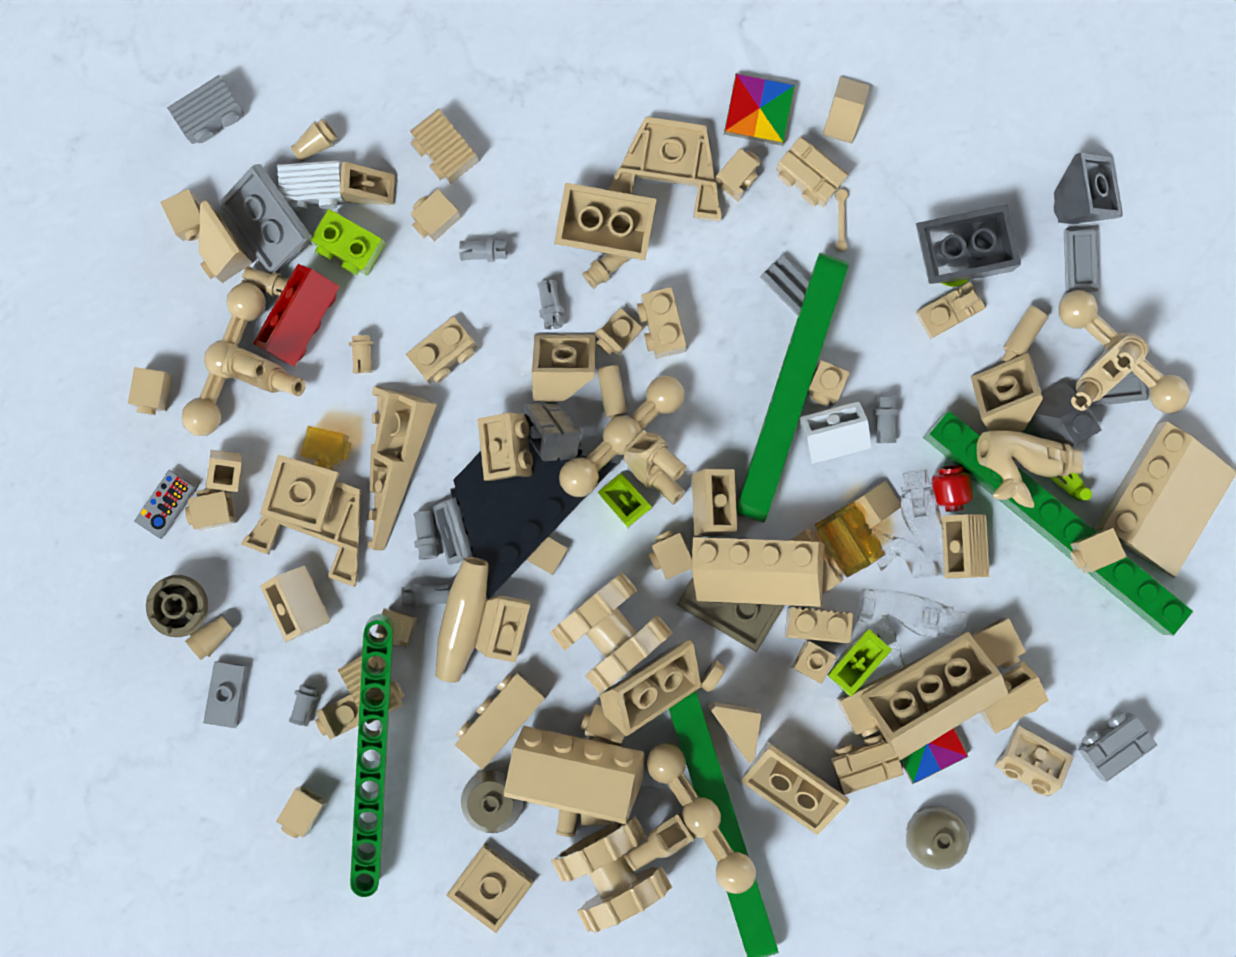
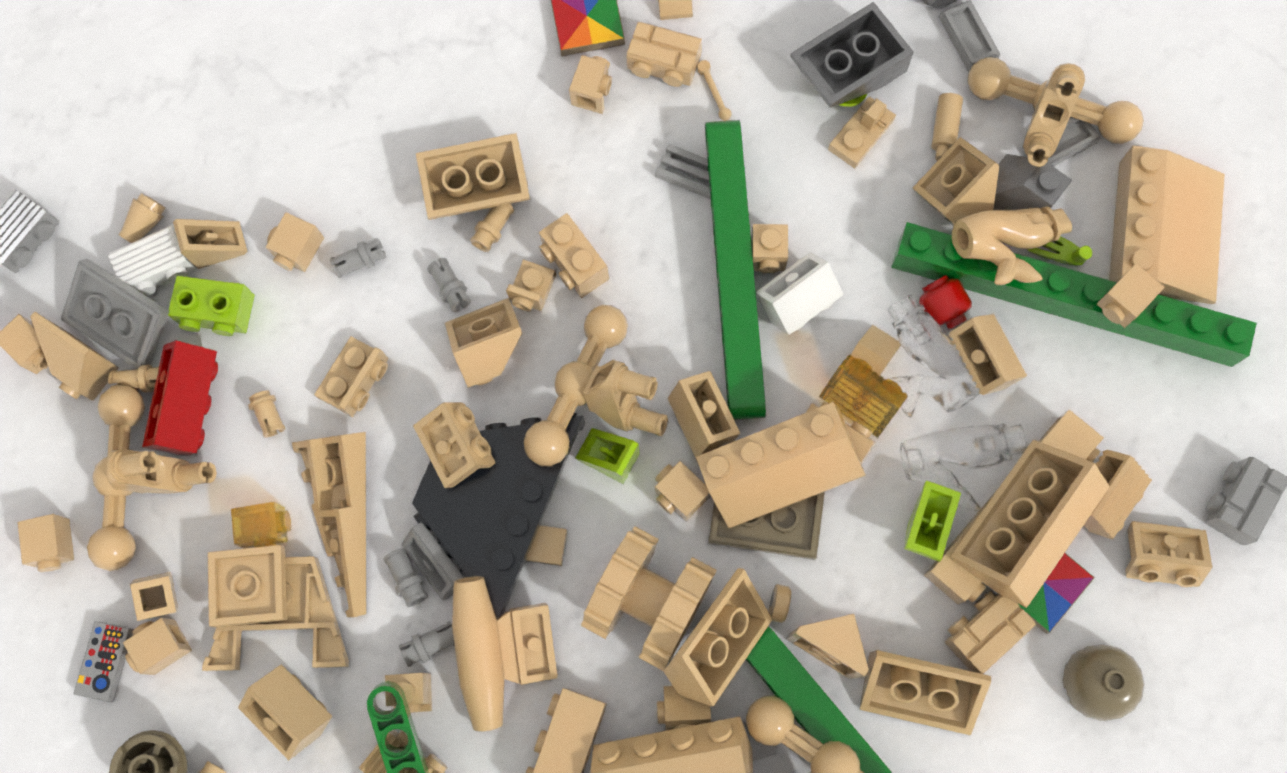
camera: 20 degrees left, 10 degrees down
tan brick [410,108,479,184] -> none
flat silver brick [523,402,582,461] -> none
tan cylinder [597,365,628,420] -> none
tan wing [608,117,722,222] -> none
tan brick [785,606,853,644] -> none
tan brick [791,640,837,684] -> none
light grey pin [873,396,898,443] -> none

